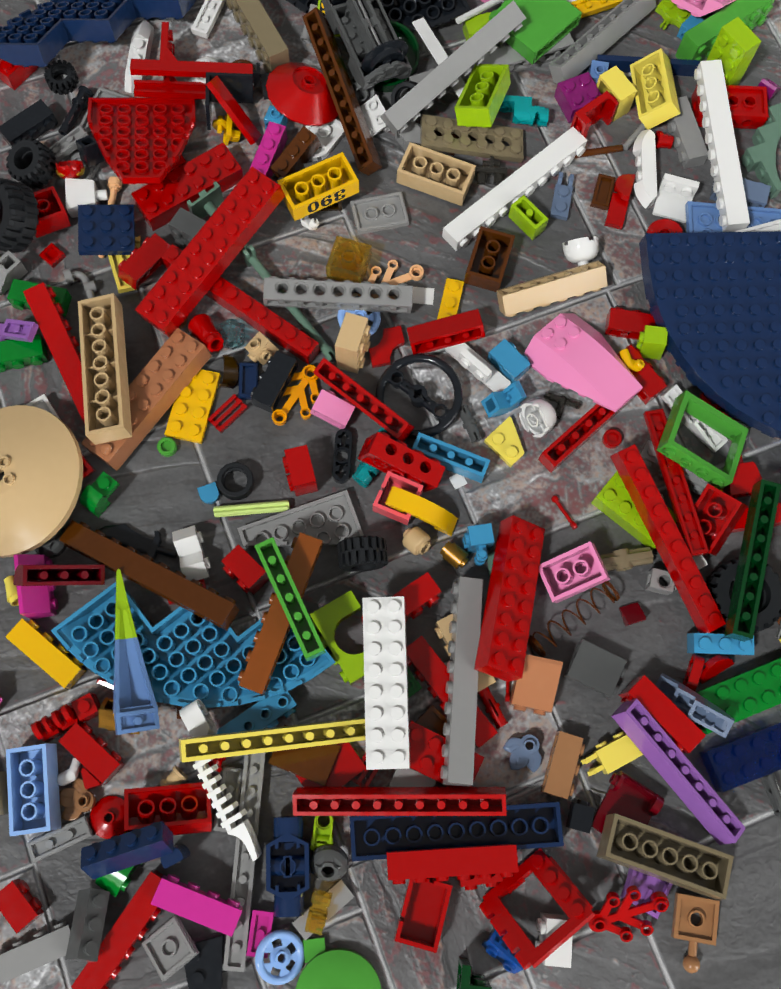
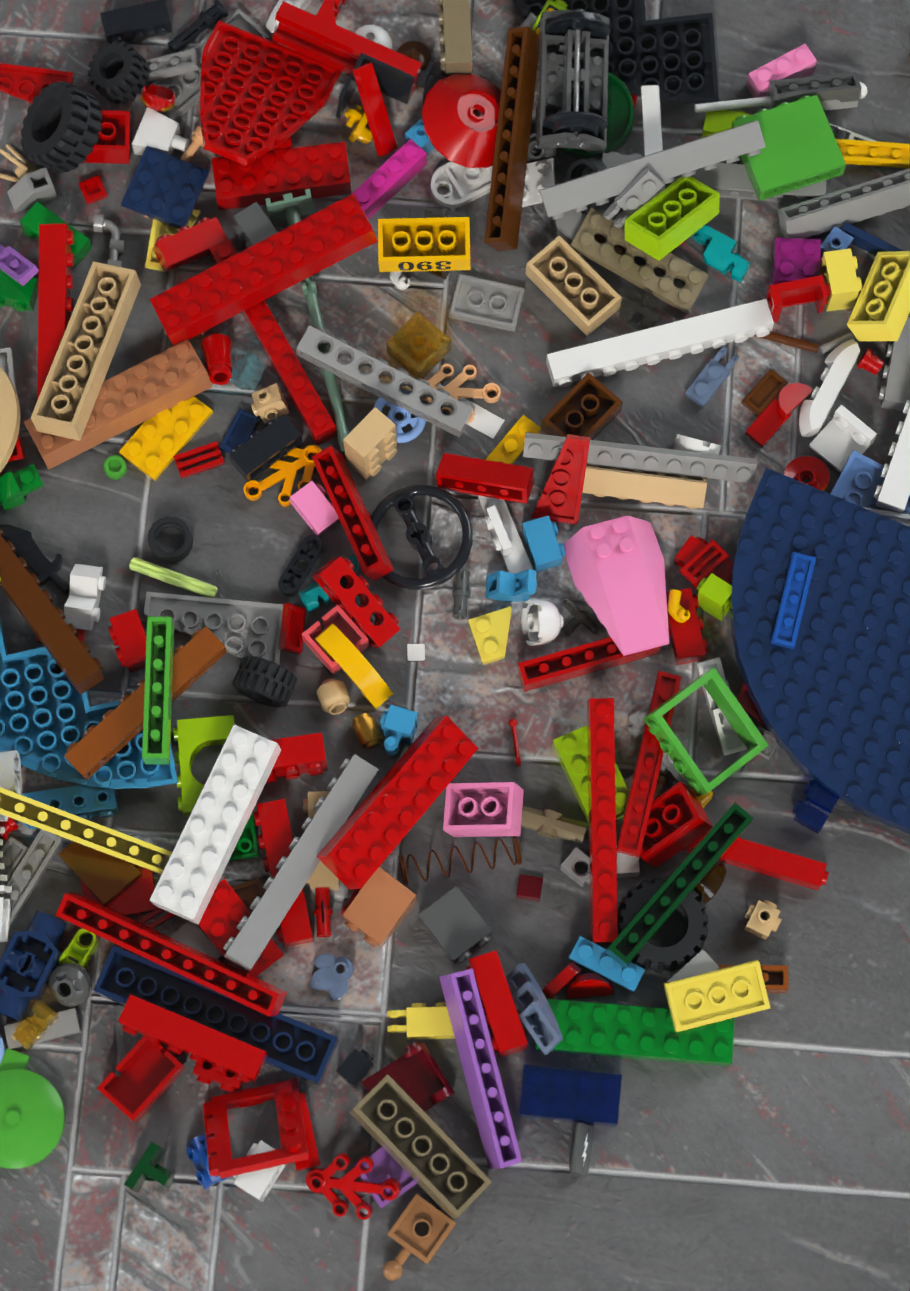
camera: 30 degrees right, 0 degrees up
black brick [76,134,105,167] -> none
dark azure tile [197,482,220,504] -> none
dark brown helmet [219,355,239,389] -> none
reddish brown brick [270,126,321,180] -> none
red brick [282,445,318,496] -> none
red tile [369,326,405,368] -> none
dark azure brick [412,432,490,483] -> none
lime brick [508,195,549,240] -> none
medium nougat brick [541,731,585,800] -> none
red tile [602,429,622,449] -> none
red torso [724,454,762,498] -> none
none -> red tile [279,603,306,654]
none -> light grey plate [523,433,757,484]
none -> red wing [532,434,591,525]
none -> light grey hinge [604,168,664,228]
none -> red tile [679,539,729,588]
none -> blue tile [770,551,817,649]

